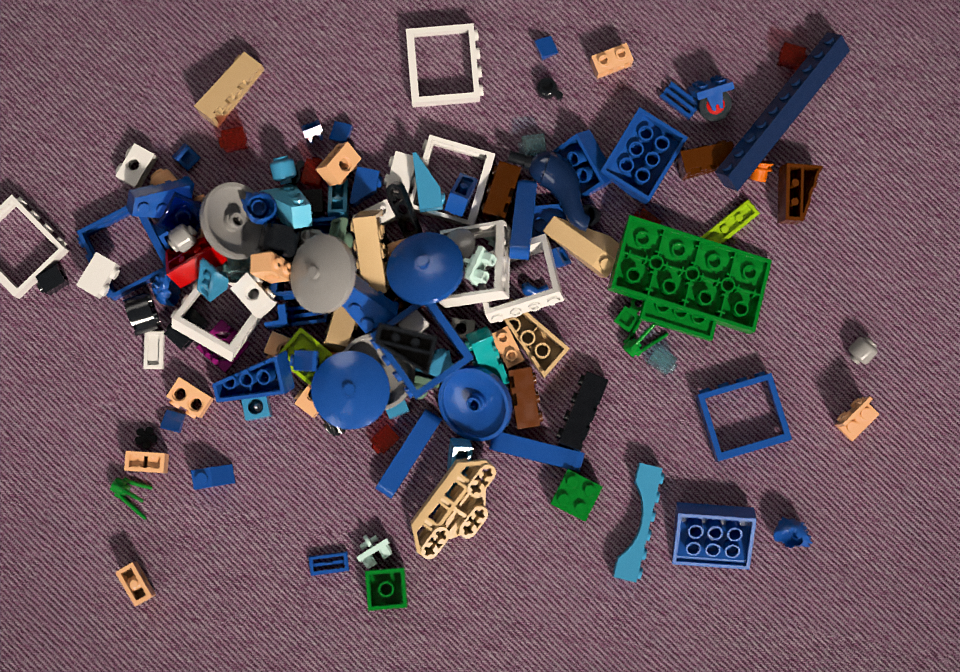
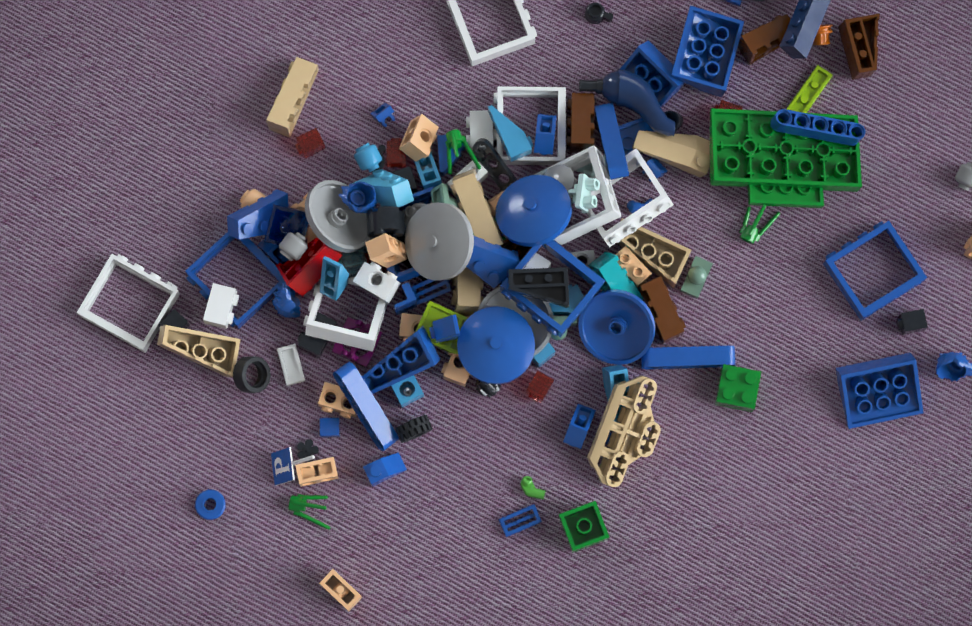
camera: 15 degrees left, 5 degrees down
white brick [116,143,158,188] -> none
black brick [123,292,161,336] -> none
blue slope [172,143,201,171] -> none
blue slope [329,121,353,143] -> none
light aqua hips [357,534,393,569] -> none
blue beam [375,409,442,499] -> none
clear light blue brick [518,133,546,156] -> none
black wedge [556,371,609,452] -> none
dark azure arch [612,463,665,583] -> none
green plate [613,298,642,333] -> none
clear light blue brick [646,345,678,376] -> none
none -> tan wedge [157,325,240,378]
none -> blue piece [195,489,226,520]
none -> black tyre [233,356,271,393]
none -> blue piece [271,447,315,486]
none -> beam [333,362,399,451]
none -> black tyre [395,415,433,443]
none -> green plant [445,129,481,175]
none -> bright green arm [521,476,545,500]
none -> blue slope [563,404,596,449]
none -> sand green tile [680,256,713,299]
none -> blue beam [770,109,865,146]
none -> black brick [896,309,928,335]

